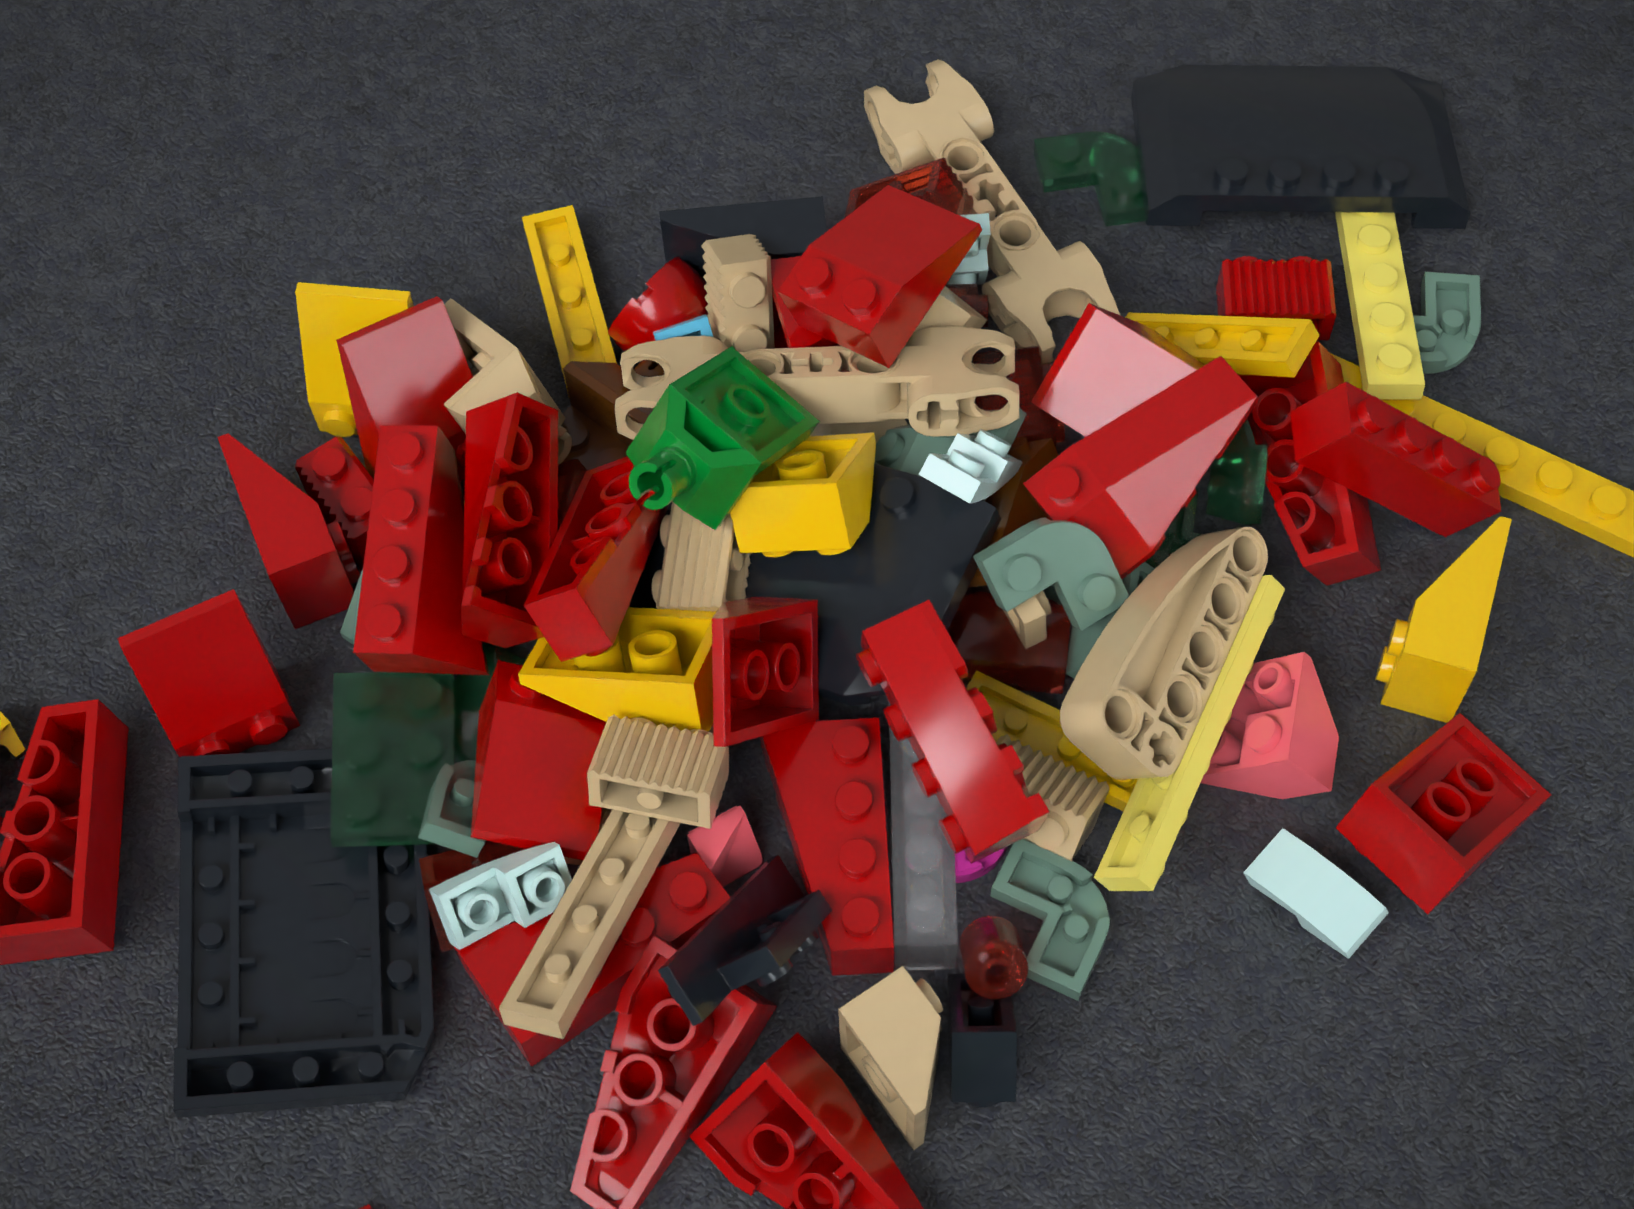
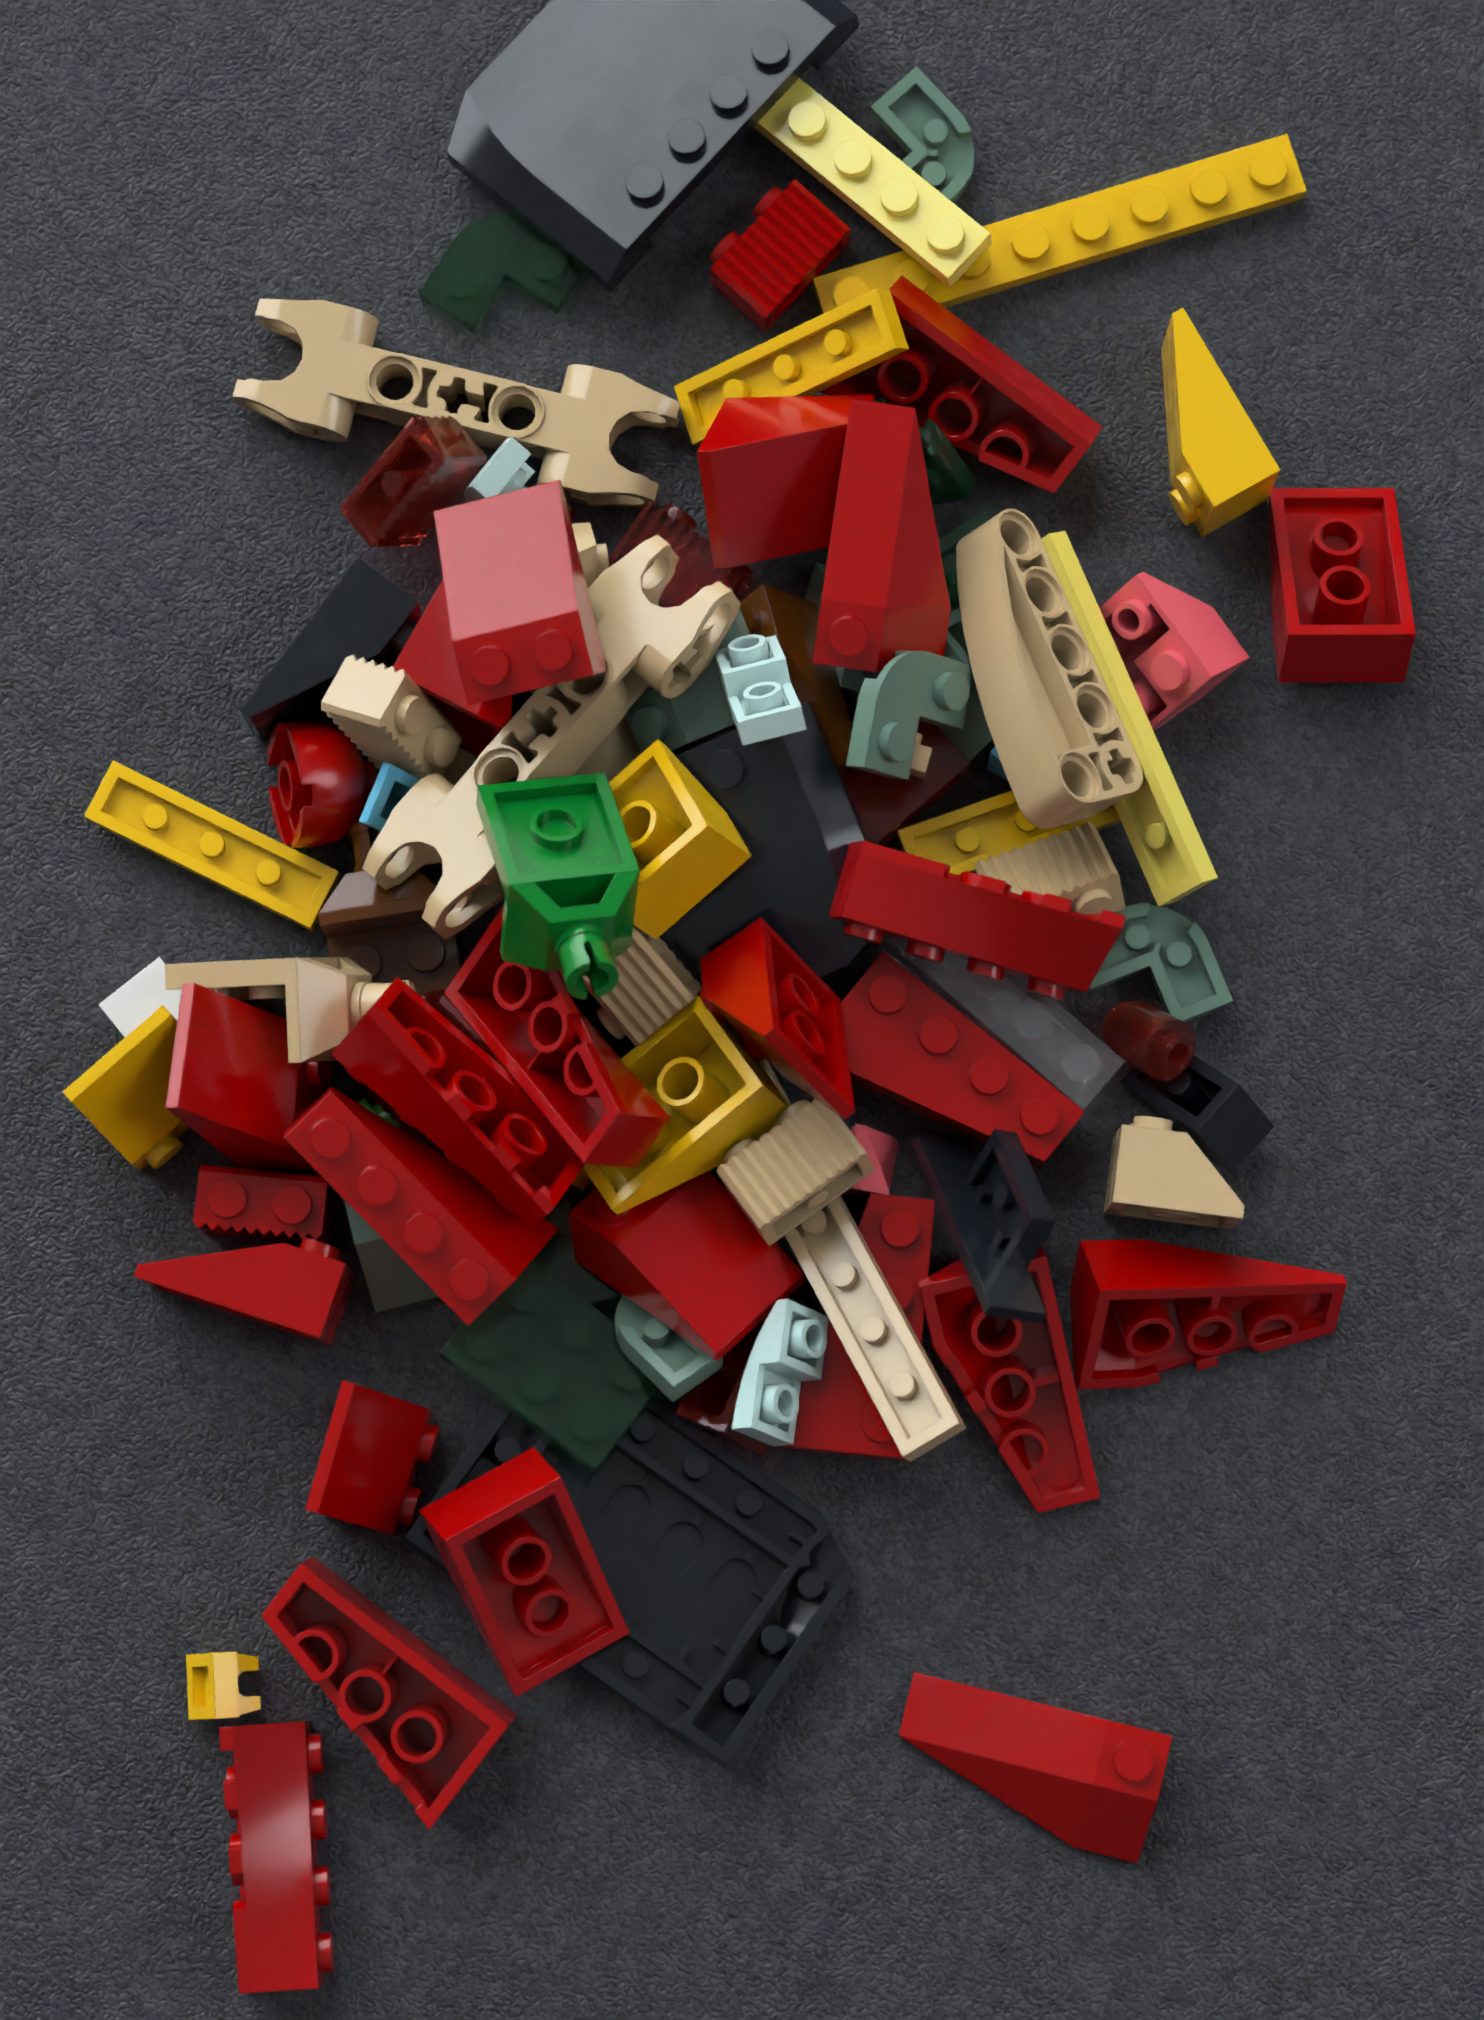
camera: 50 degrees left, 20 degrees up
light aqua slope [1243,828,1388,959] -> none
red brick [1290,381,1502,537] -> none
none -> red slope [419,1447,630,1697]

